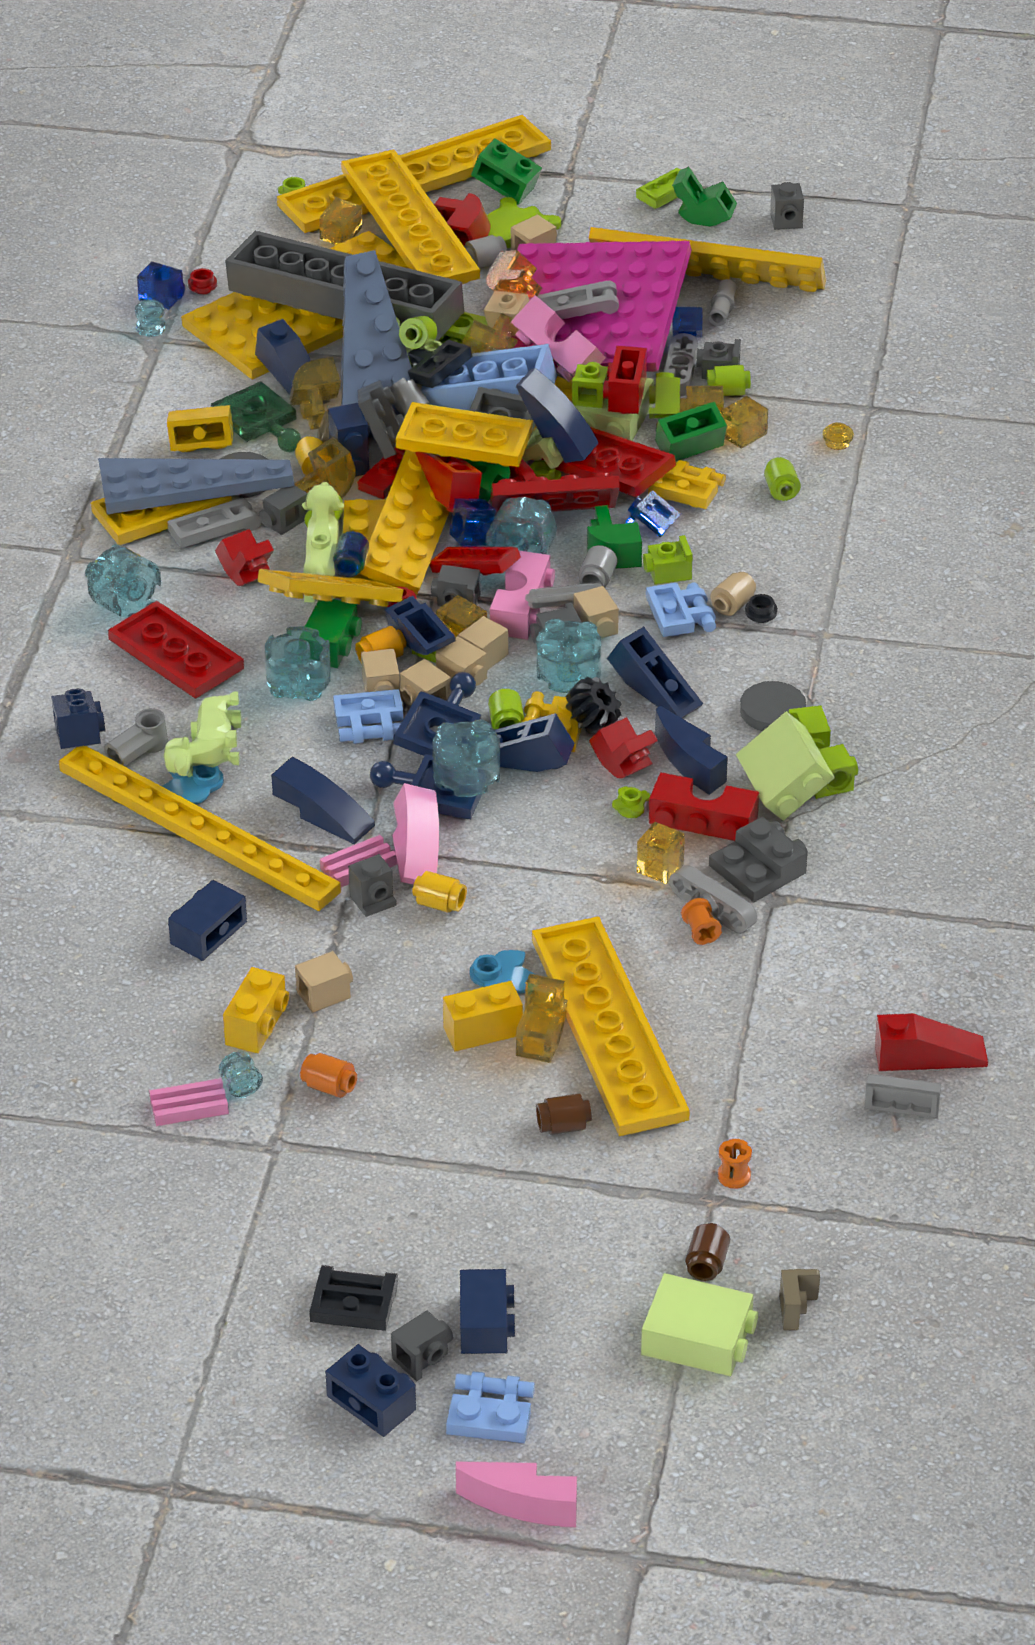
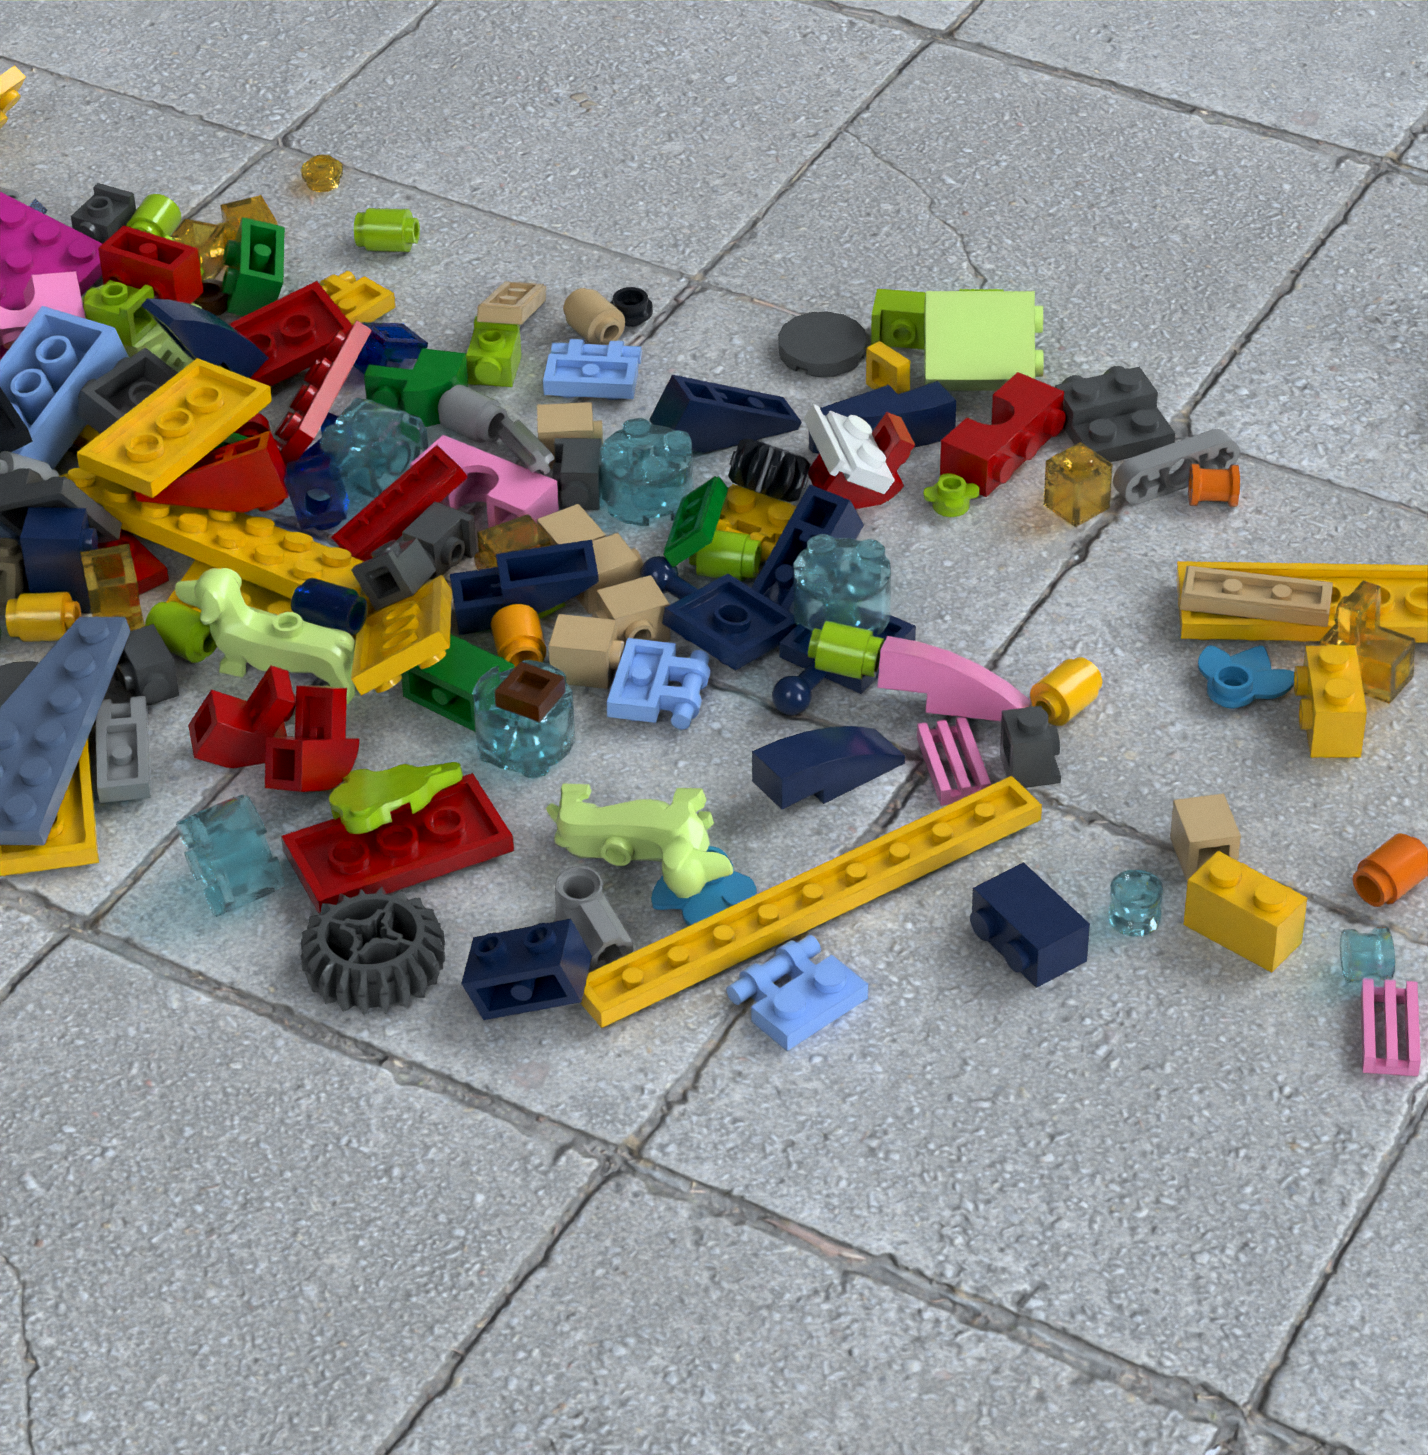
camera: 70 degrees left, 0 degrees up
none -> red brick [265,685,360,792]
none -> dark grey gear [300,887,445,1015]
none -> lime tile [329,762,463,834]
none -> dark grey brick [351,538,436,611]
none -> tan tile [477,281,546,325]
none -> reddish brown plate [494,662,566,722]
none -> green tile [663,476,729,567]
none -> light blue plate [726,935,868,1051]
none -> white plate [803,404,894,494]
none -> lime brick [808,621,884,680]
none -> yellow tile [866,341,910,394]
none -> clear light blue wheel [1108,870,1163,937]
none -> tan tile [1180,566,1333,627]

